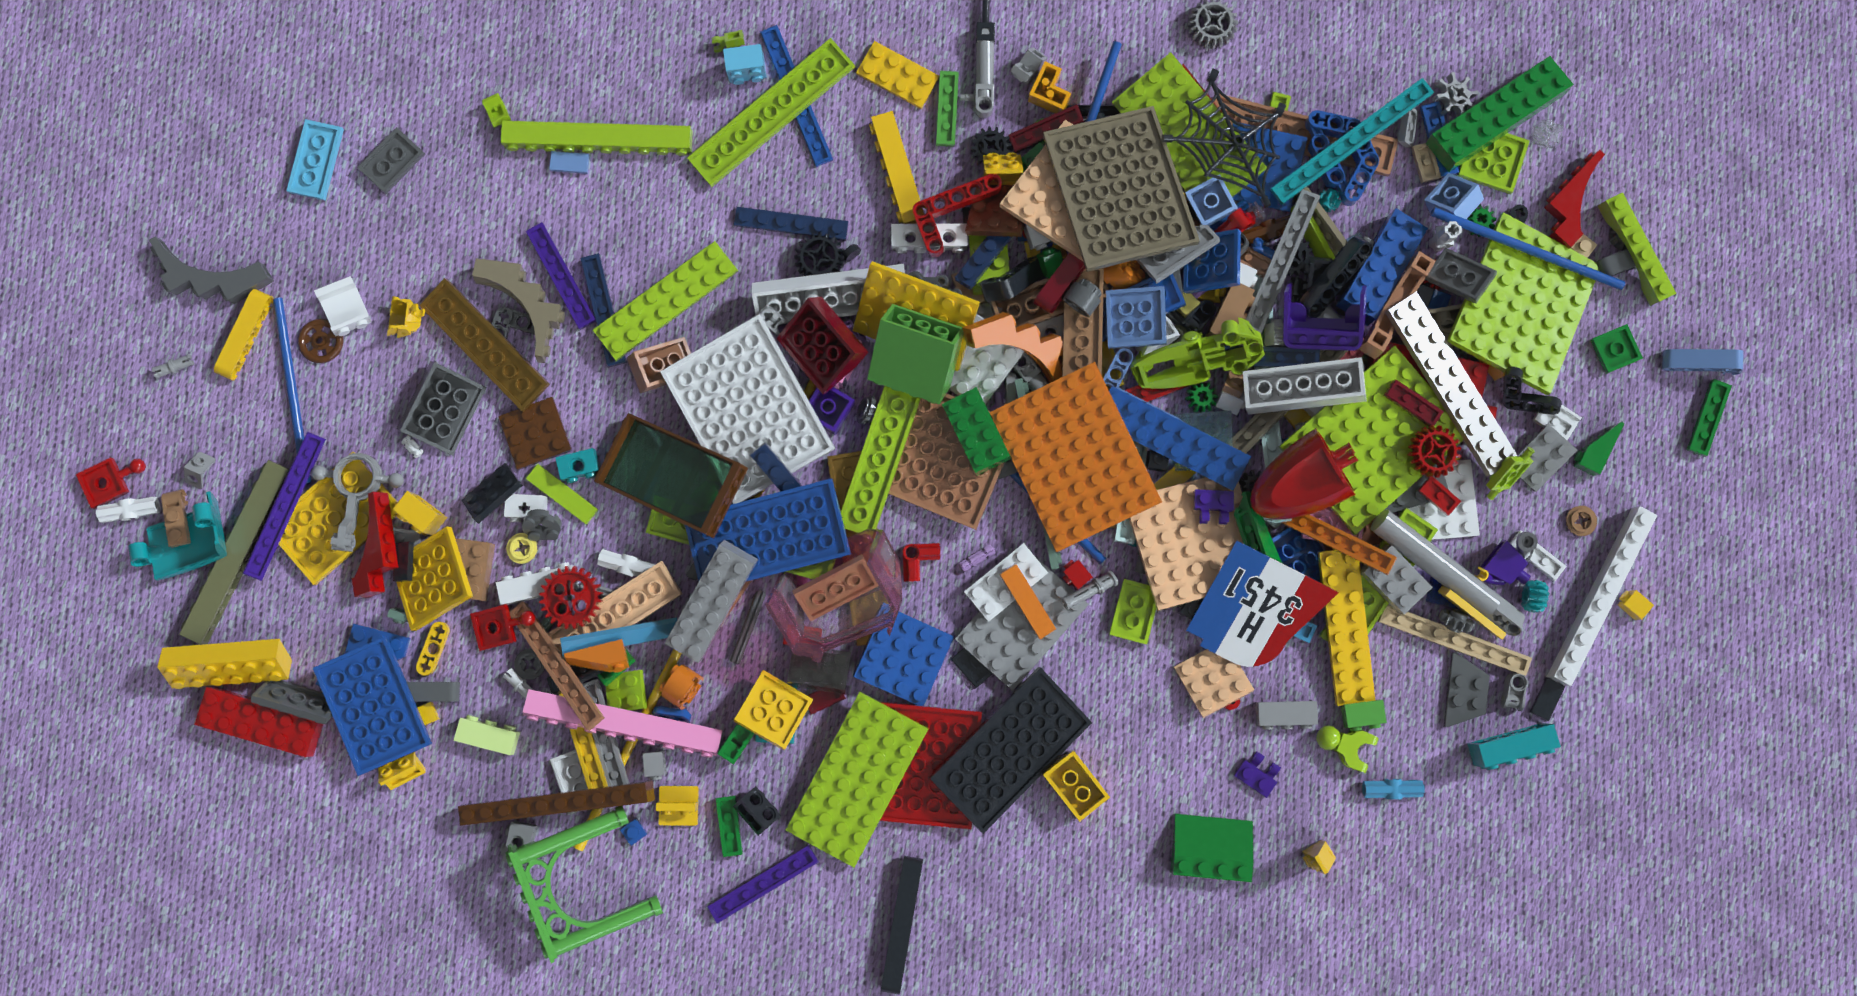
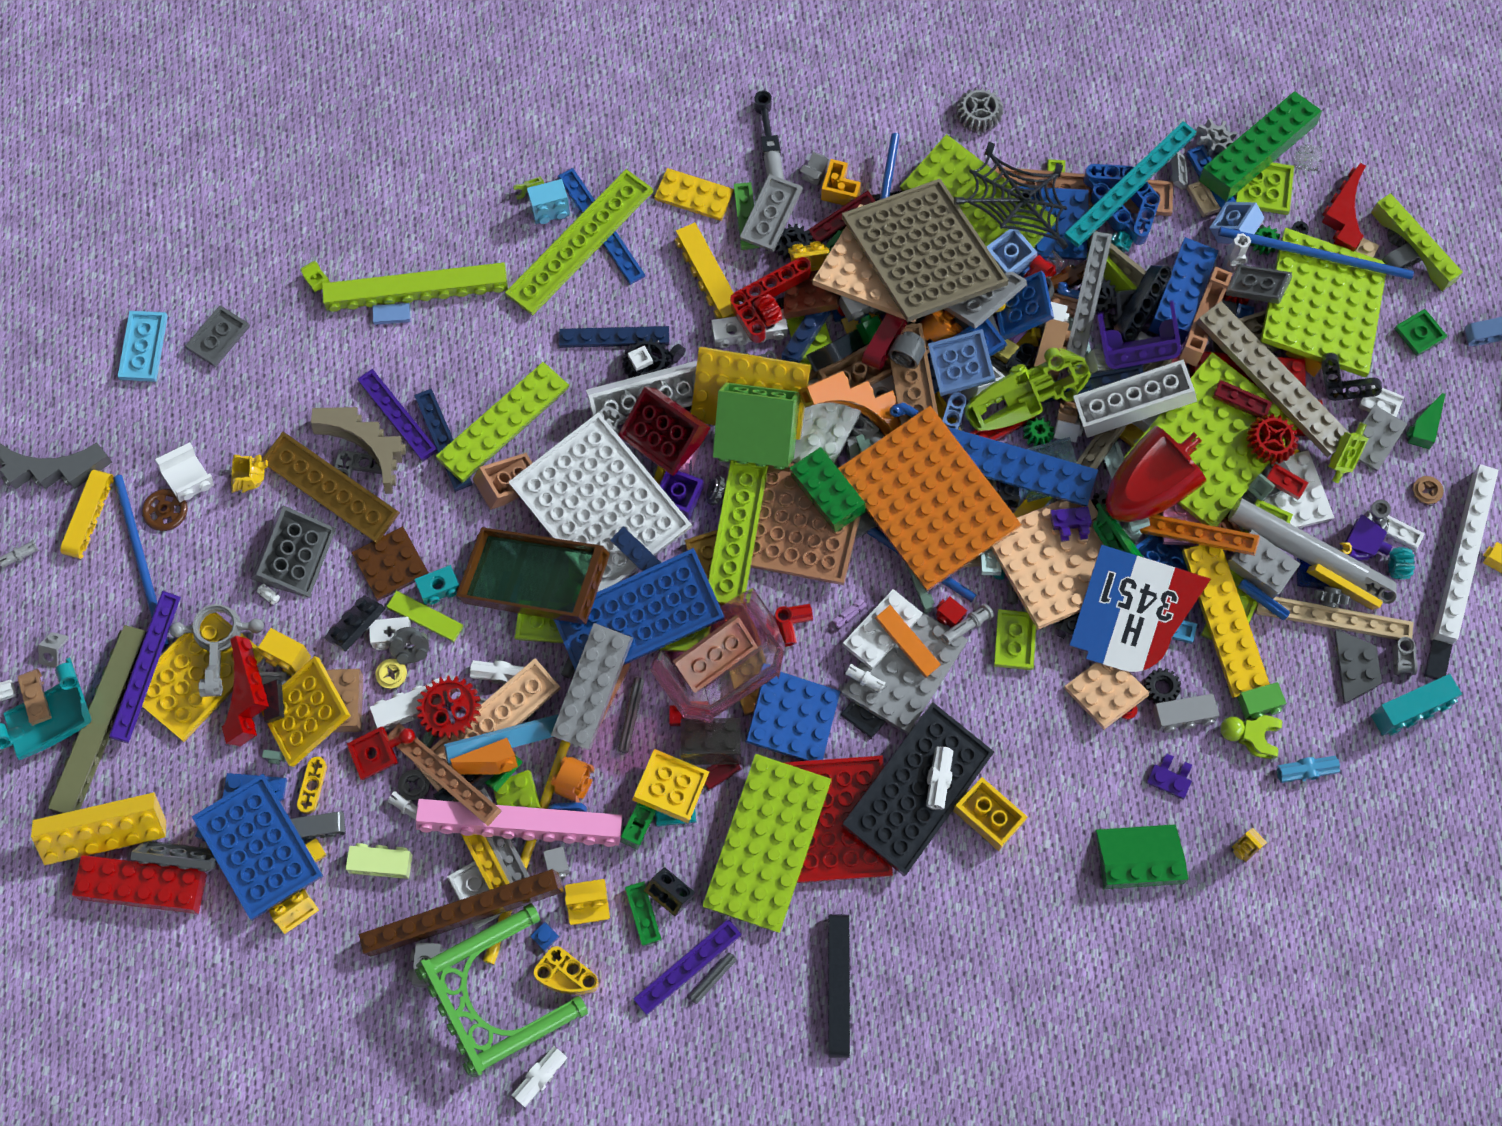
camera: 10 degrees left, 15 degrees down
none -> white piece [512,1046,567,1108]
none -> yellow beam [534,946,599,995]
none -> white plate [628,346,653,371]
none -> dark grey axle [689,952,737,1004]
none -> light grey plate [740,174,803,252]
none -> red gear [754,294,782,327]
none -> white pin [845,664,886,694]
none -> blue arm [890,403,919,418]
none -> white piece [926,747,953,810]
none -> black tyre [1144,668,1181,704]
none -> blue axle [1238,579,1290,620]
none -> sand green plate [1248,474,1275,501]

